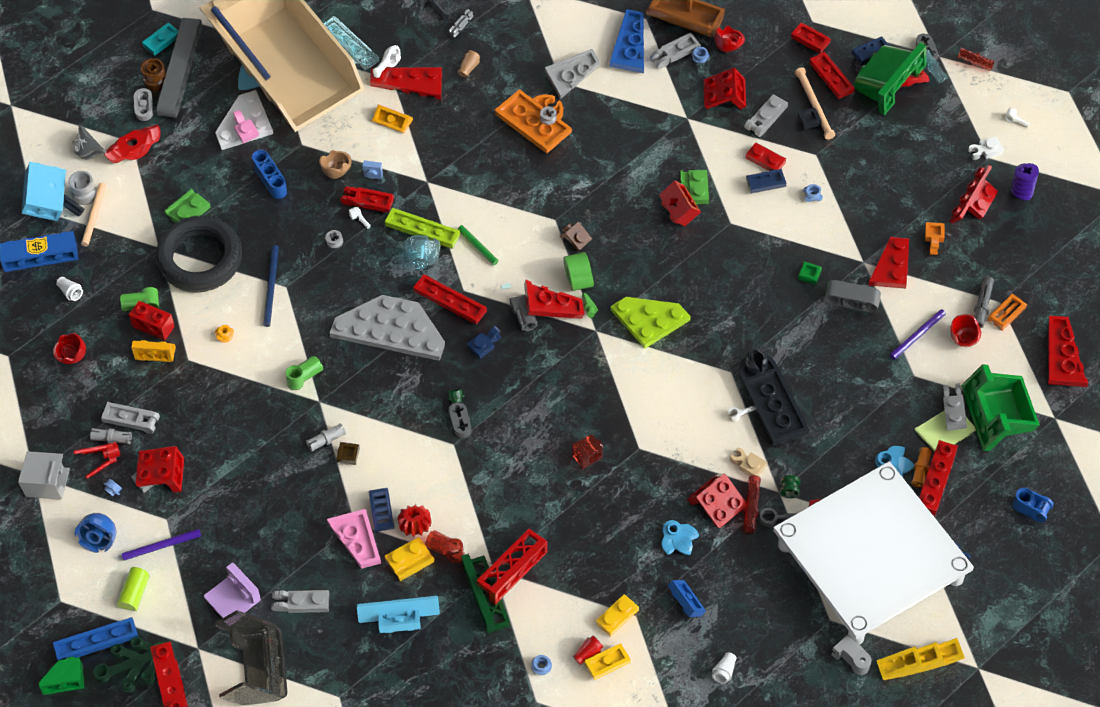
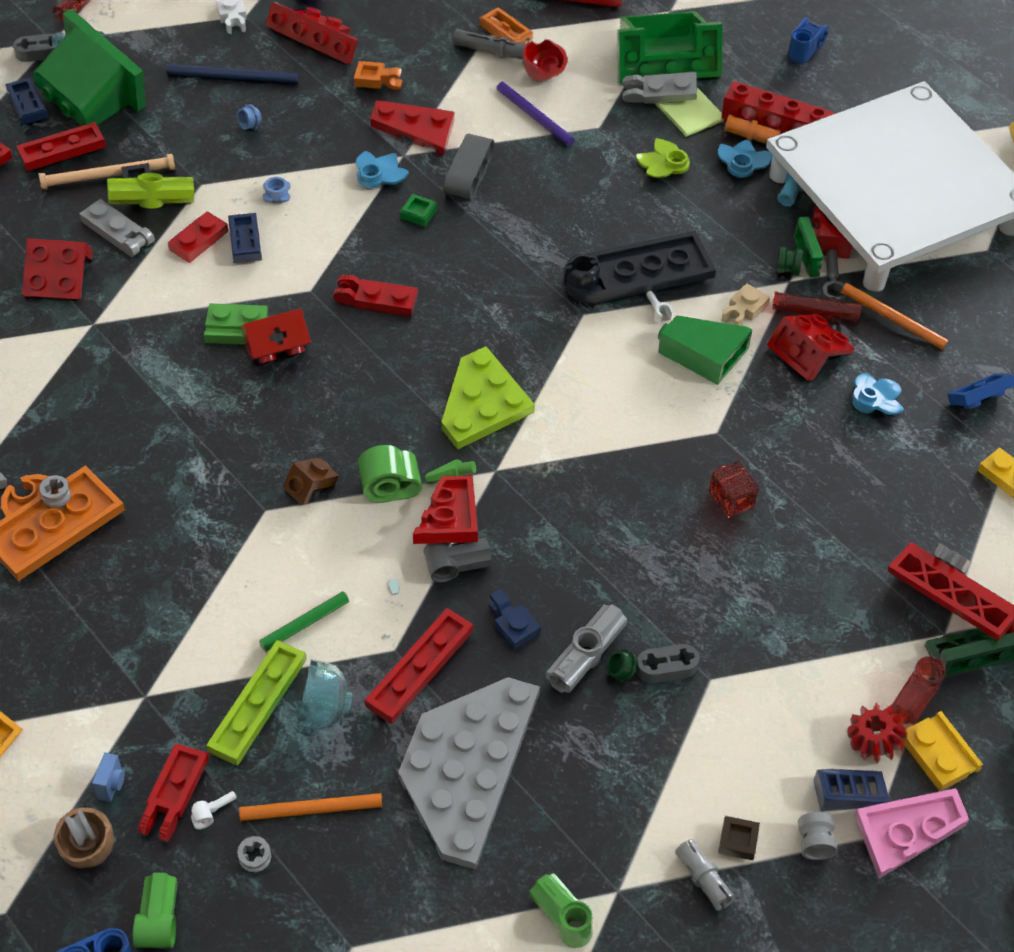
camera: 90 degrees left, 5 degrees down
none -> light grey bush [65,809,96,847]
none -> lime piece [107,173,194,208]
none -> bright green piece [133,873,178,949]
none -> dark blue piece [166,64,299,84]
none -> medium blue plate [237,104,261,131]
none -> orange bar [239,793,382,821]
none -> red hinge [333,274,418,316]
none -> dark azure plate [356,151,409,188]
none -> light grey piece [546,604,627,693]
none -> lime plate [636,138,690,178]
none -> green slope [658,315,752,385]
none -> green tile [794,217,824,278]
none -> light grey wheel [798,812,838,860]
none -> orange bar [841,283,948,350]
none -> light grey plate [933,543,971,573]

